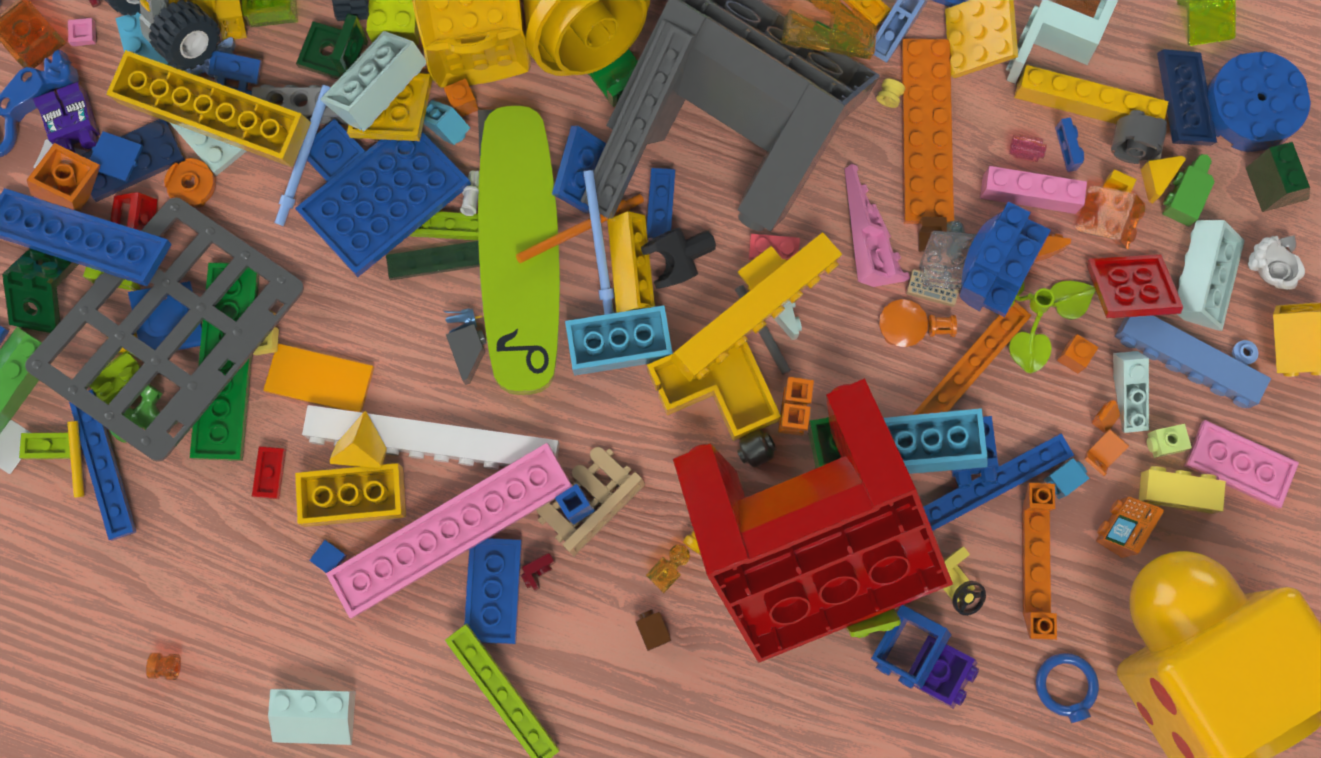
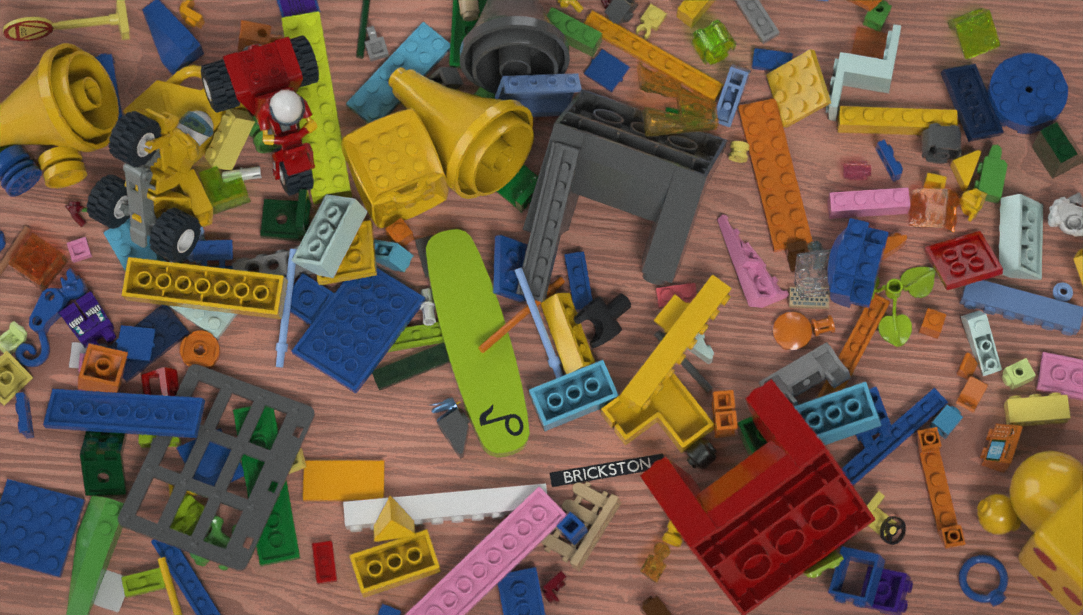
camera: 10 degrees left, 5 degrees down
none -> black sticker [549,454,664,487]
none -> light grey bracket [759,342,851,406]
none -> yellow piece [959,188,988,222]
none -> yellow brick [977,494,1022,535]

